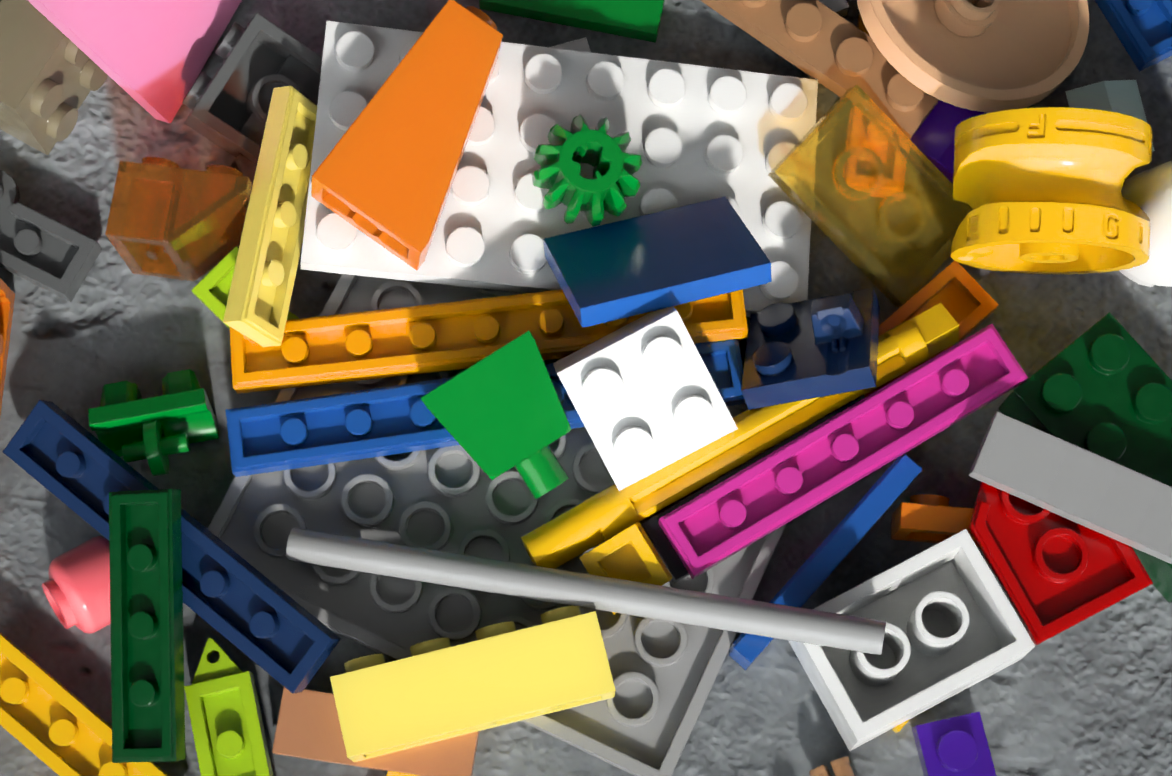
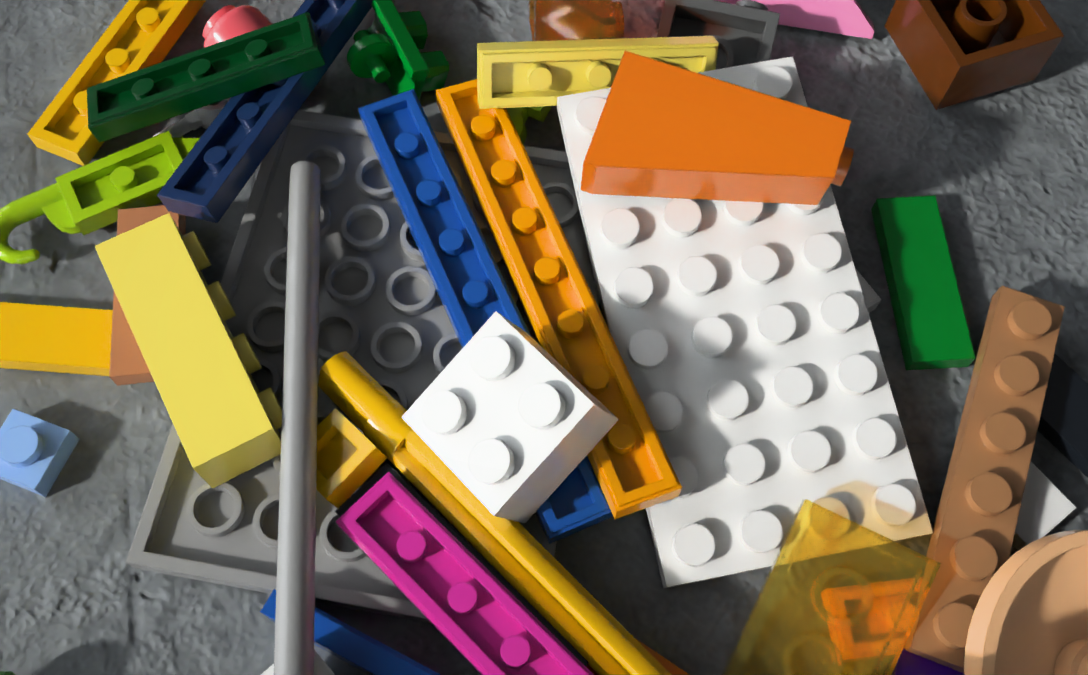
camera: 75 degrees right, 10 degrees down
green torso [421,331,571,499] -> none
green gear [532,114,642,227] -> none
blue tile [543,196,772,327] -> none
dark blue hinge [741,287,880,410] -> none

